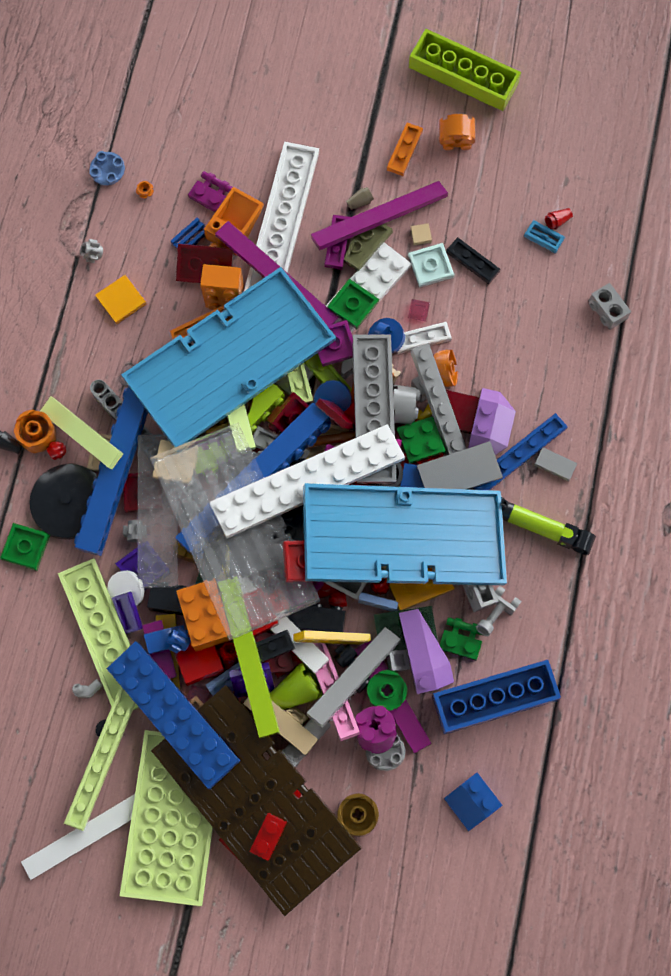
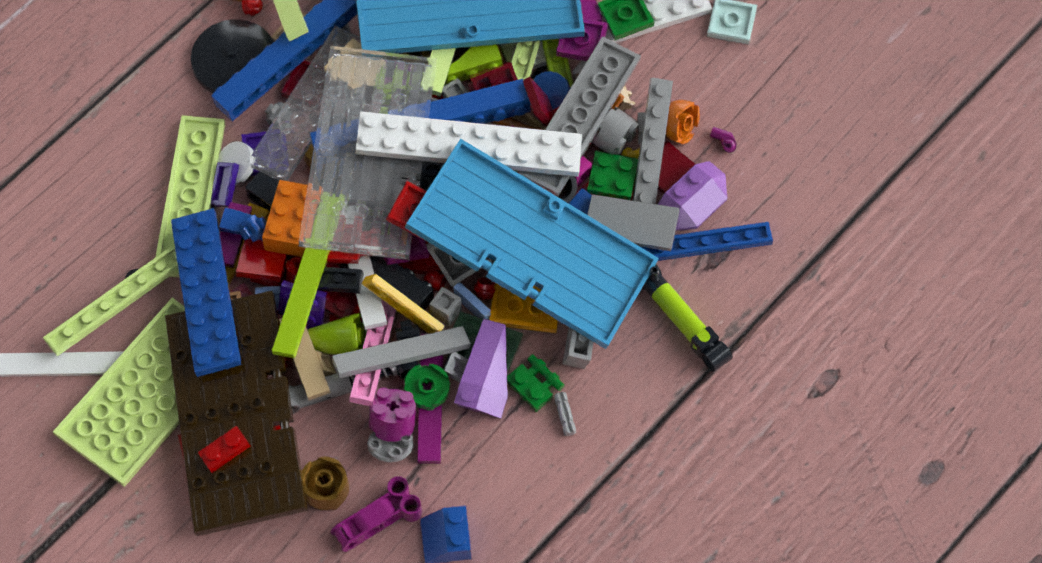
camera: 30 degrees right, 10 degrees down
green tile [0,523,50,571] -> none
light grey arm [72,679,103,698] -> none
blue tile [368,318,405,353] -> none
white tile [397,322,452,354] -> none
clear pink tile [408,299,430,322] -> none
blue brick [432,660,561,735] -> none
black tile [446,237,501,284] -> none
light grey bar [476,585,521,636] -> none
dark azure tile [524,220,565,254] -> none
light grey tile [534,448,577,481] -> none
red cone [545,208,573,229] -> none
light grey brick [589,283,631,330] -> none
none -> magenta piece [330,476,422,552]
none -> light grey brick [430,287,462,326]
none -> light grey axle [554,392,576,436]
none -> magenta arm [710,127,737,153]

